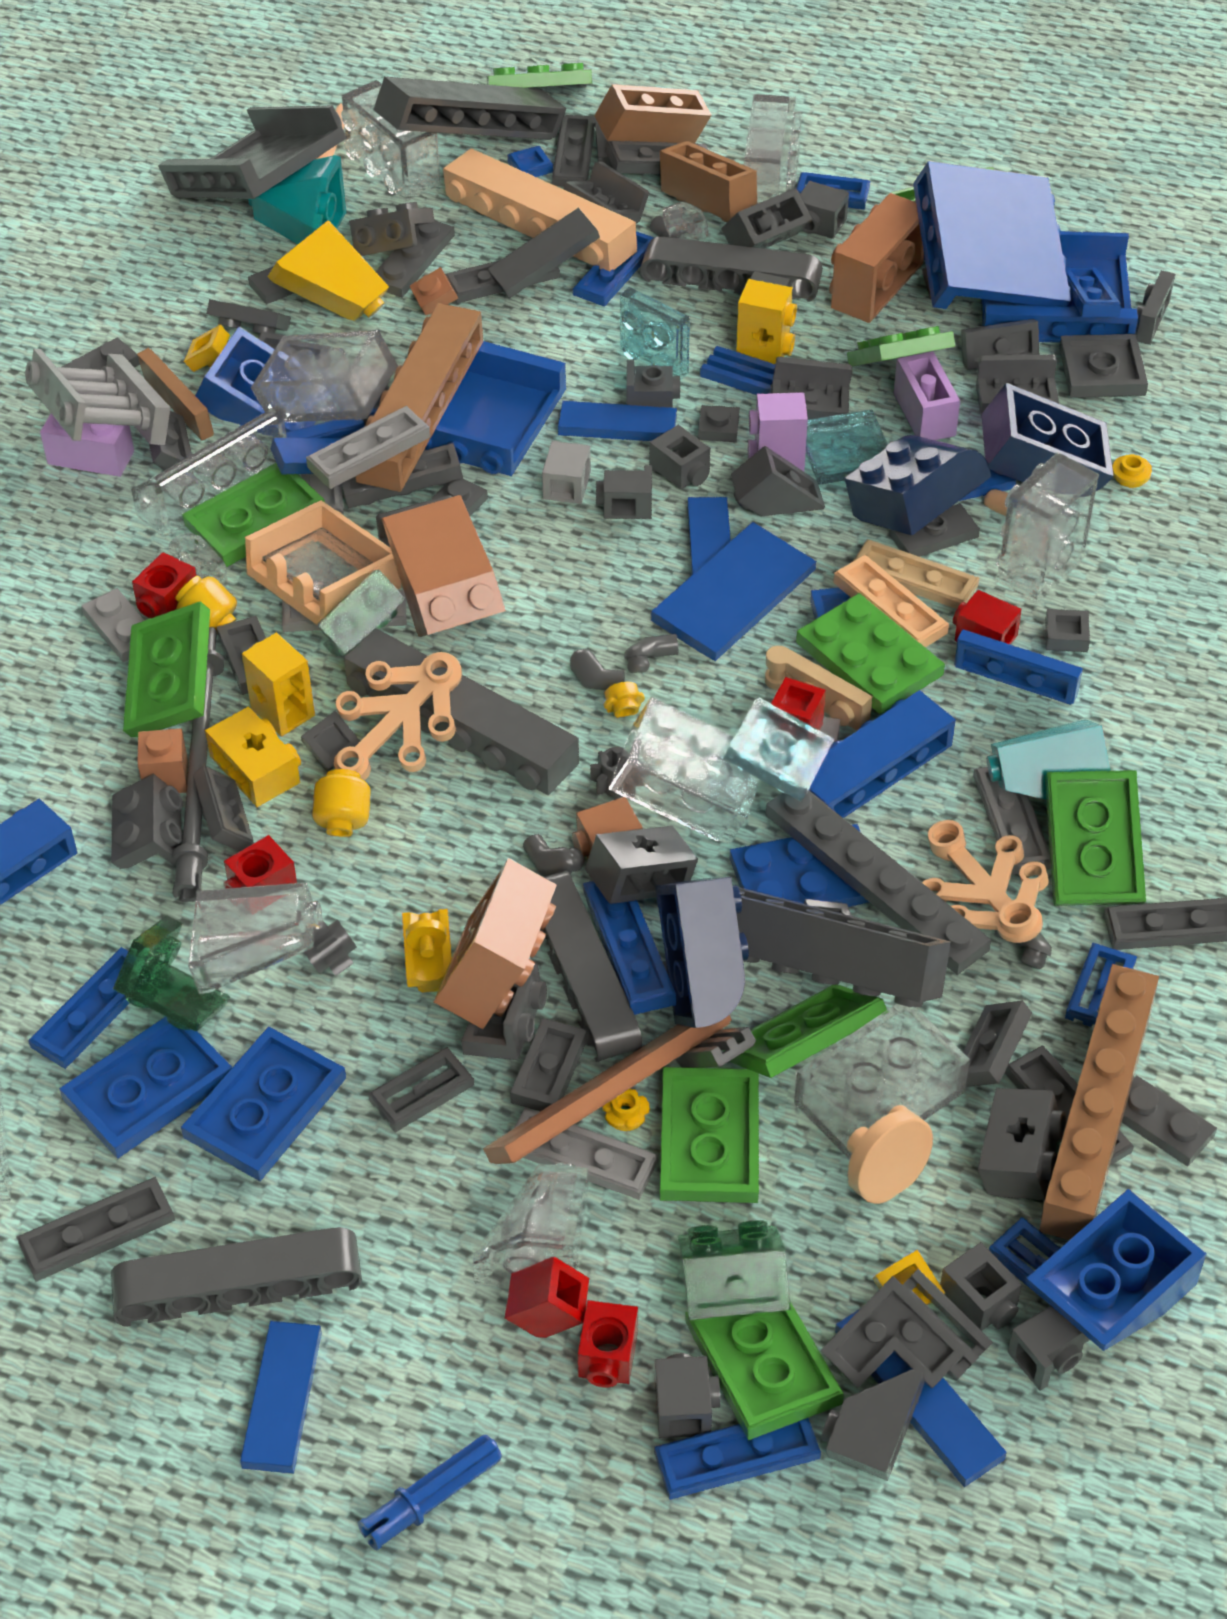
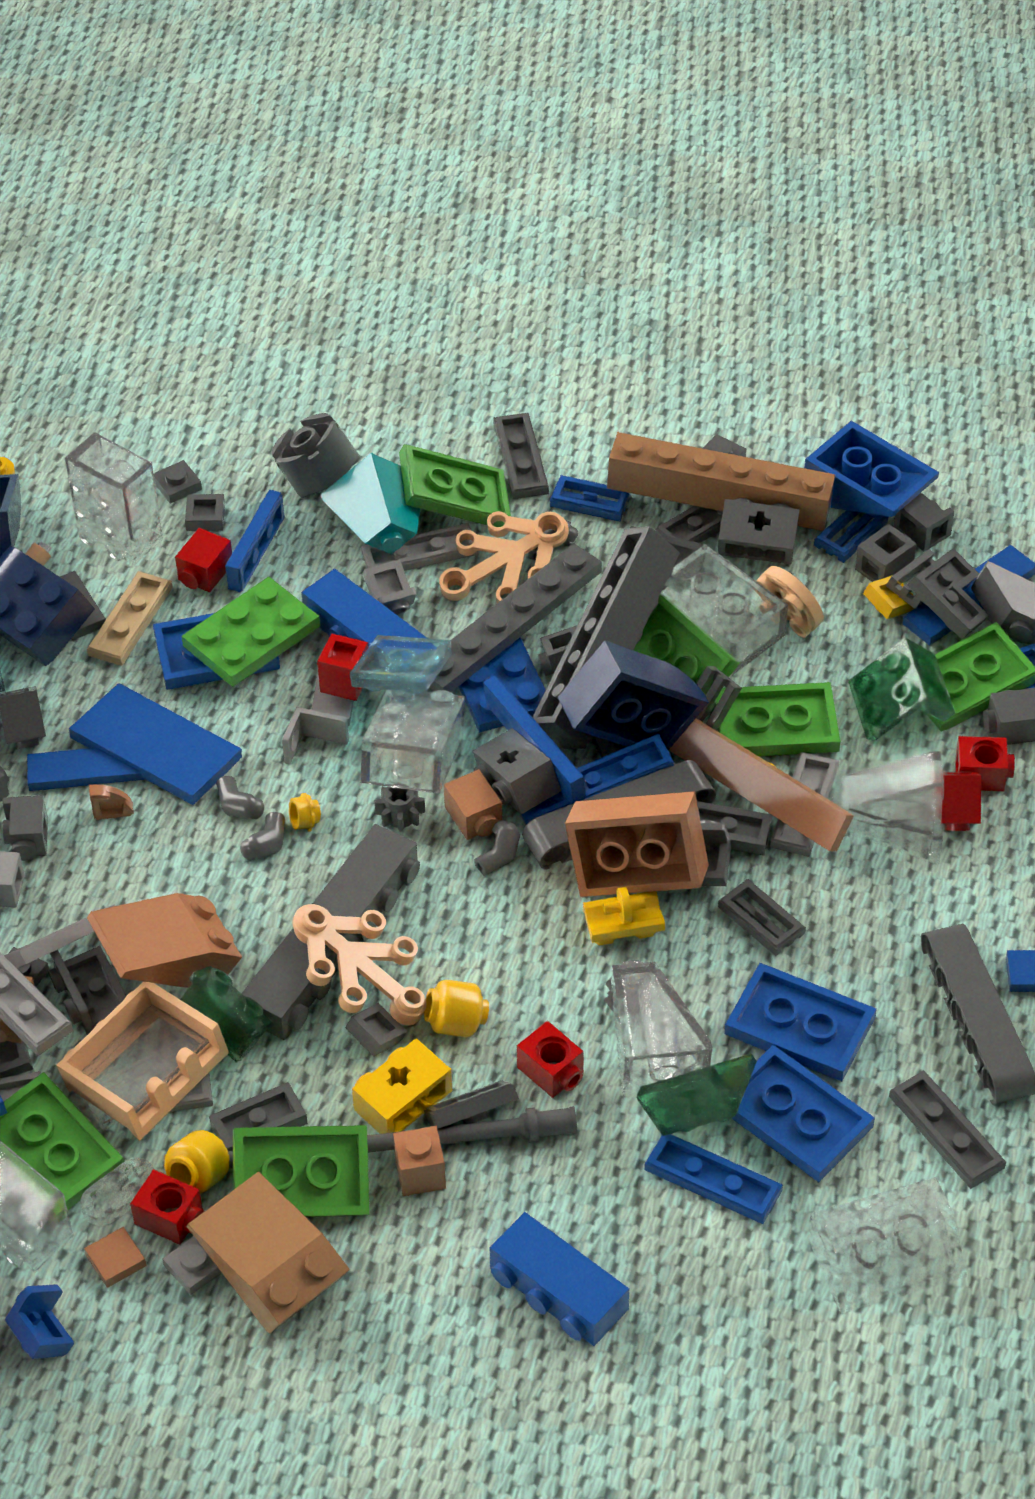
camera: 95 degrees left, 0 degrees up
dark grey bracket [111,773,183,869] -> none
yellow brick [242,632,315,737] -> none
tan plate [765,645,873,731] -> none
light nougat tile [833,555,949,648] -> none
none -> light grey tile [4,904,118,968]
none -> blue bracket [5,1284,74,1359]
none -> nougat tile [84,1226,147,1288]
none -> nougat tile [89,784,134,820]
none -> dark grey plate [152,460,202,503]
none -> medium nougat slope [187,1171,350,1334]
none -> dark grey brick [272,413,360,498]
none -> light grey bracket [282,707,349,764]
none -> light grey bracket [363,559,417,615]
none -> blue tile [483,675,586,804]

